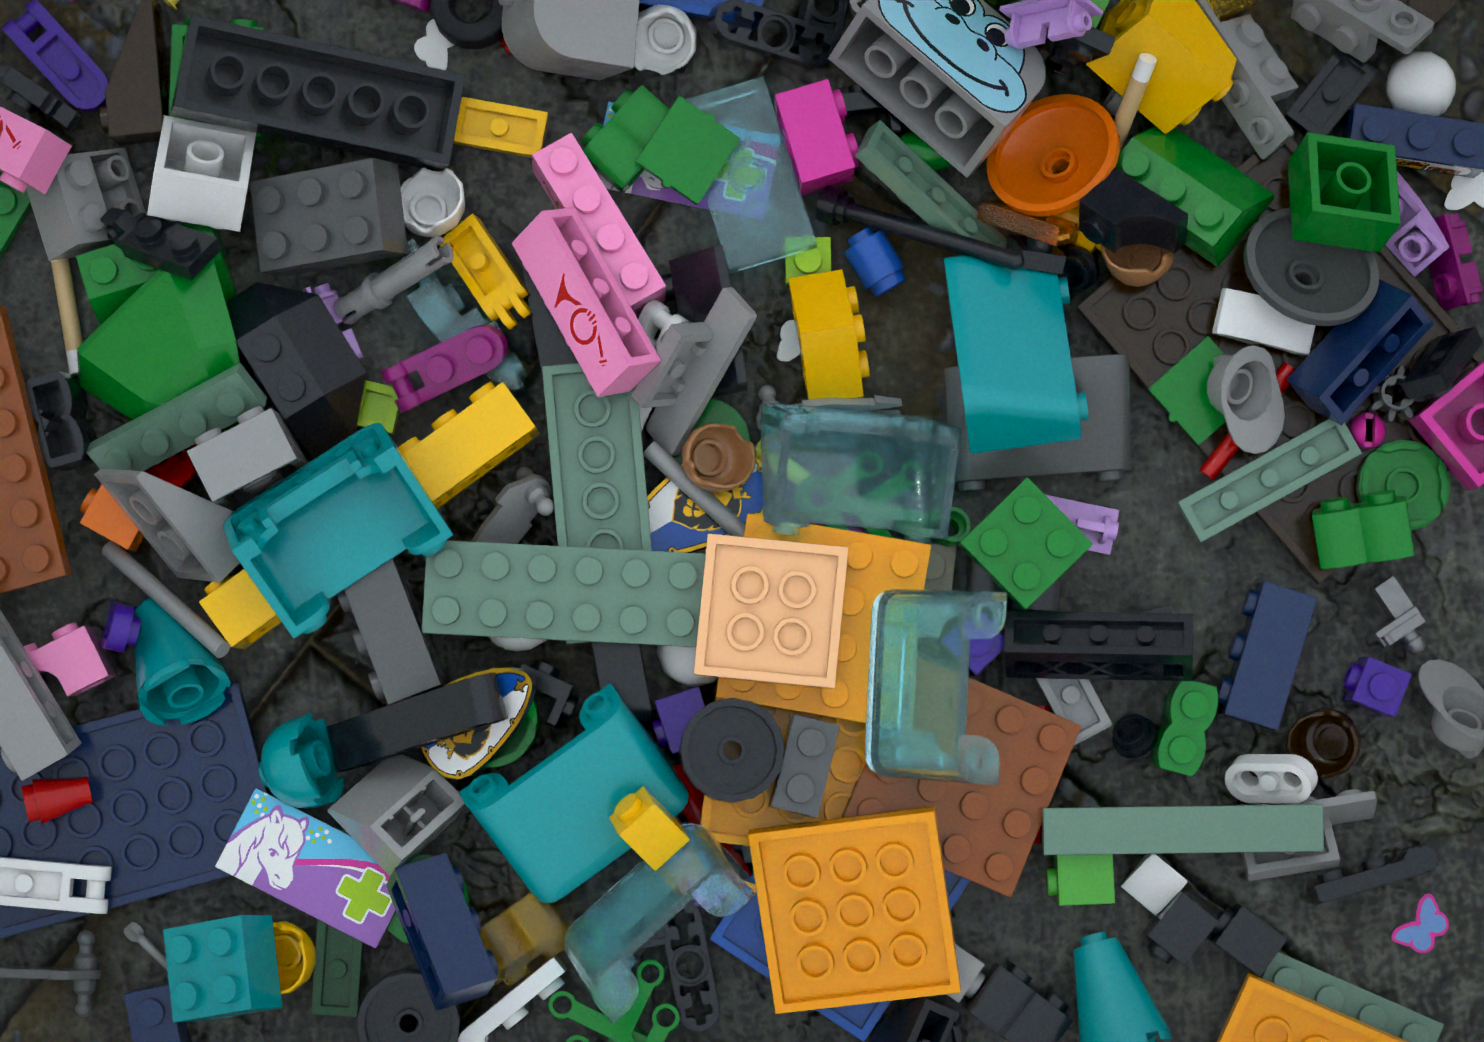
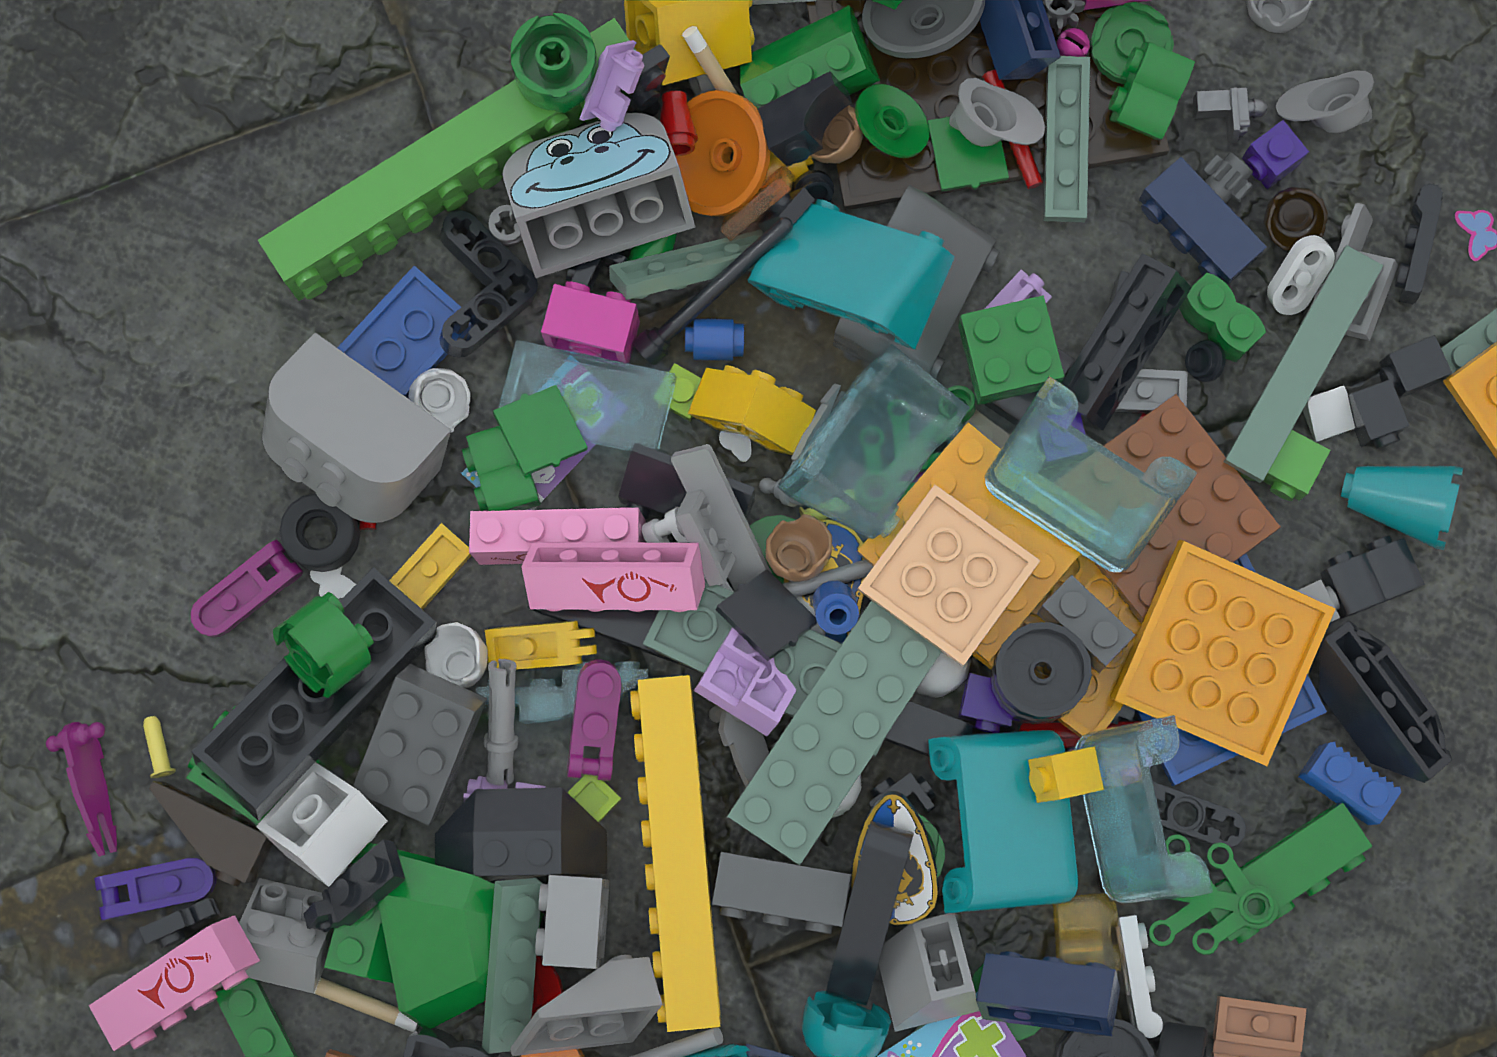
camera: 55 degrees left, 5 degrees down
teal windscreen [223,423,453,639] -> none
white slope [1212,288,1316,355] -> none
none -> green brick [273,592,373,698]
none -> red cone [660,91,698,156]
none -> lavender slope [694,627,796,736]
none -> black piece [716,569,817,662]
none -> blue brick [812,581,859,635]
none -> green dish [855,84,929,158]
none -> dark grey gear [1203,152,1253,203]

